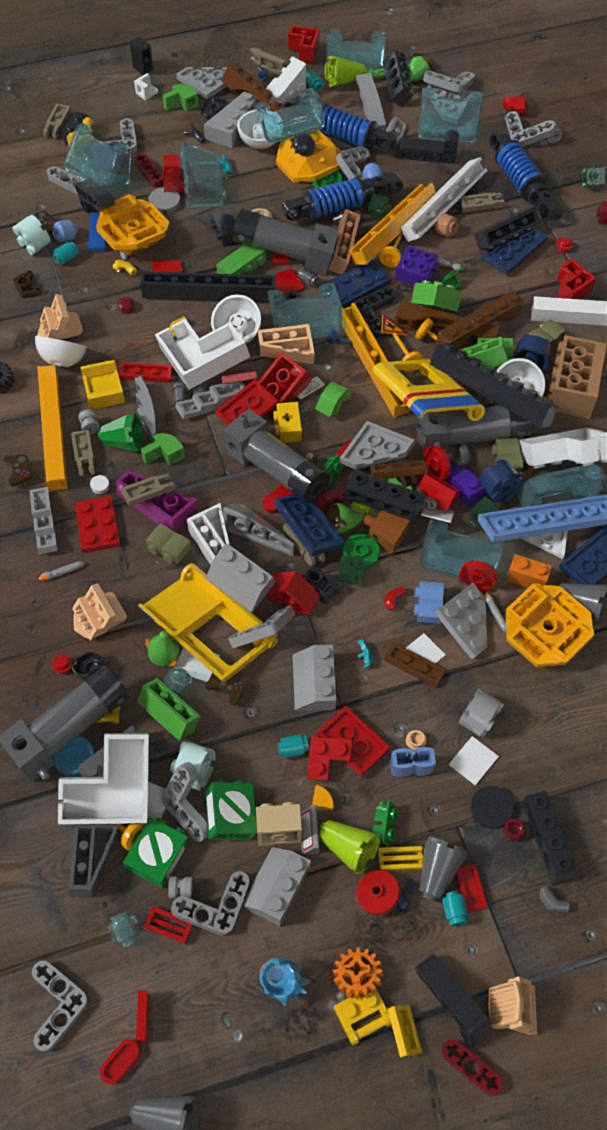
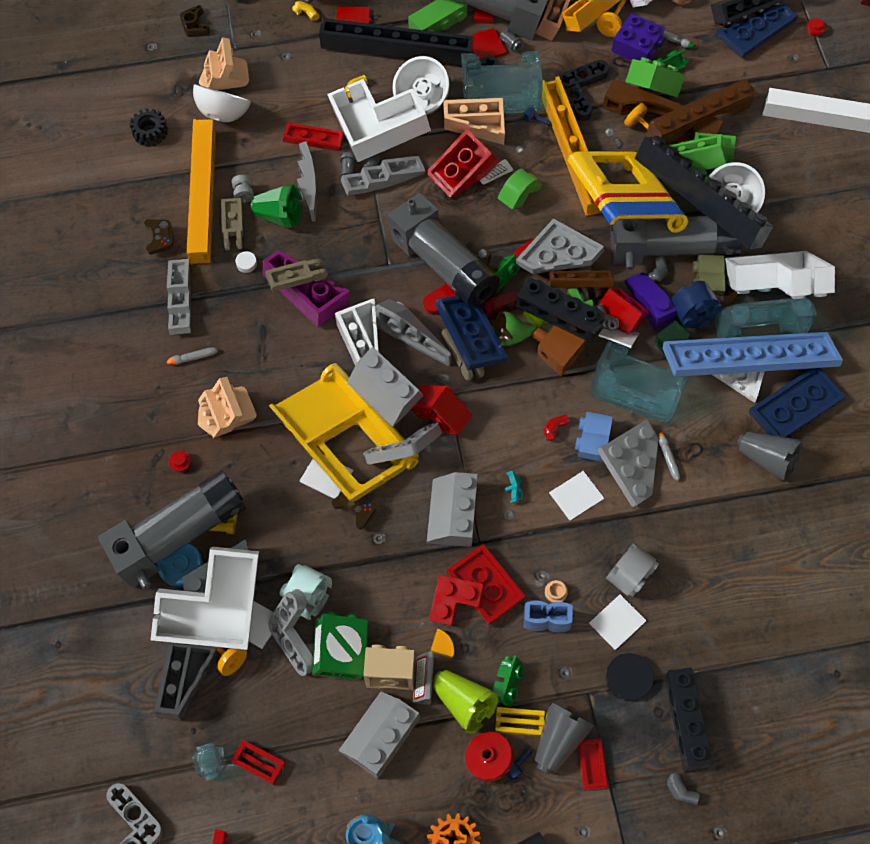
camera: 10 degrees right, 5 degrees up
black hair [71,652,104,680] -> none
red plate [74,496,120,553] -> none
yellow panel [81,360,125,410] -> none
dark red tile [118,297,134,314] -> none
green brick [123,817,189,888] -> none
bright green brick [137,678,200,741] -> none
bright green brick [141,433,185,466] -> none
bright green hat [145,631,179,667] -> none
olive brick [146,524,191,564] -> none
clear light blue head [163,668,192,697] -> none
light grey wheel [168,876,193,899] -> none
light grey beam [171,871,249,936] -> none
red plate [215,379,278,426] -> none
red tile [220,370,257,383] -> none
yellow brick [273,402,302,443] -> none
teal brick [277,734,309,759] -> none
black piece [305,567,341,604] -> none
dark blue plate [319,259,391,311] -> none
clear green brick [339,556,367,585] -> none
green tile [342,534,380,569] -> none
light orange piece [381,314,424,373] -> none
reddish brown tile [384,642,447,689] -> none
red plate [423,445,451,480] -> none
teal brick [442,891,469,927] -> none
red plate [459,561,498,591] -> none
dark red tile [503,819,524,841] -> none
orange brick [506,554,552,588] -> none
light orange piece [506,583,594,667] -> none
dark blue brick [513,334,551,373] -> none
olive brick [529,319,567,349] -> none
medium nougat brick [547,335,607,419] -> none
red brick [557,259,596,300] -> none

